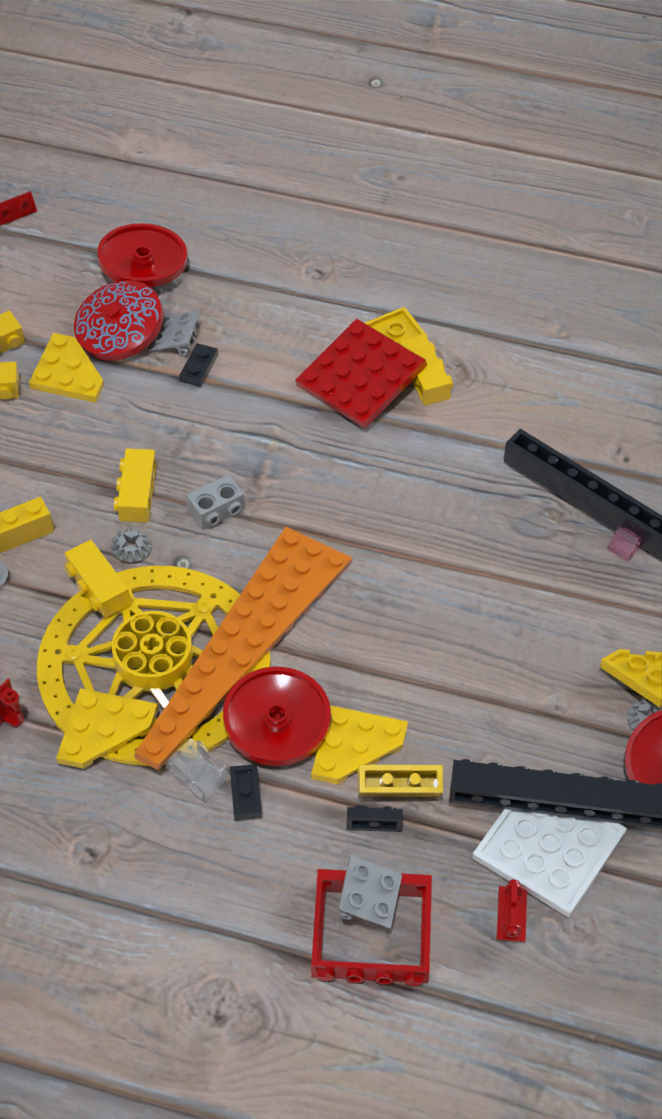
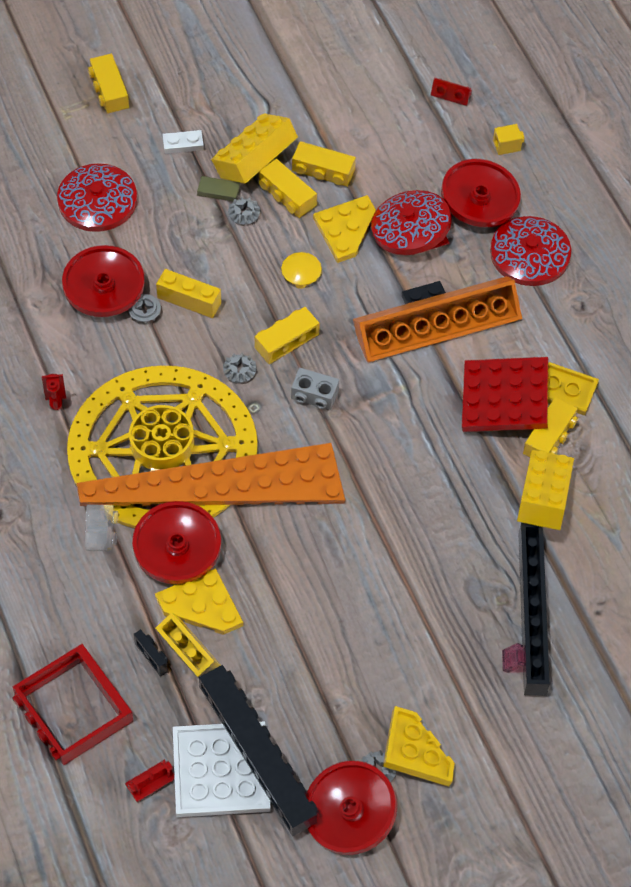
camera: 50 degrees right, 5 degrees up
yellow plate [56,688,158,768] -> none
yellow brick [64,539,132,619] -> none
light grey hinge [148,310,200,356] -> none
black plate [229,764,262,821] -> none
light grey hinge [338,855,402,929] -> none
none -> yellow dish [281,252,322,289]
none -> orange slope [353,276,522,362]
none -> red dish [490,216,571,286]
none -> yellow brick [493,124,524,155]
none -> yellow brick [517,449,574,530]

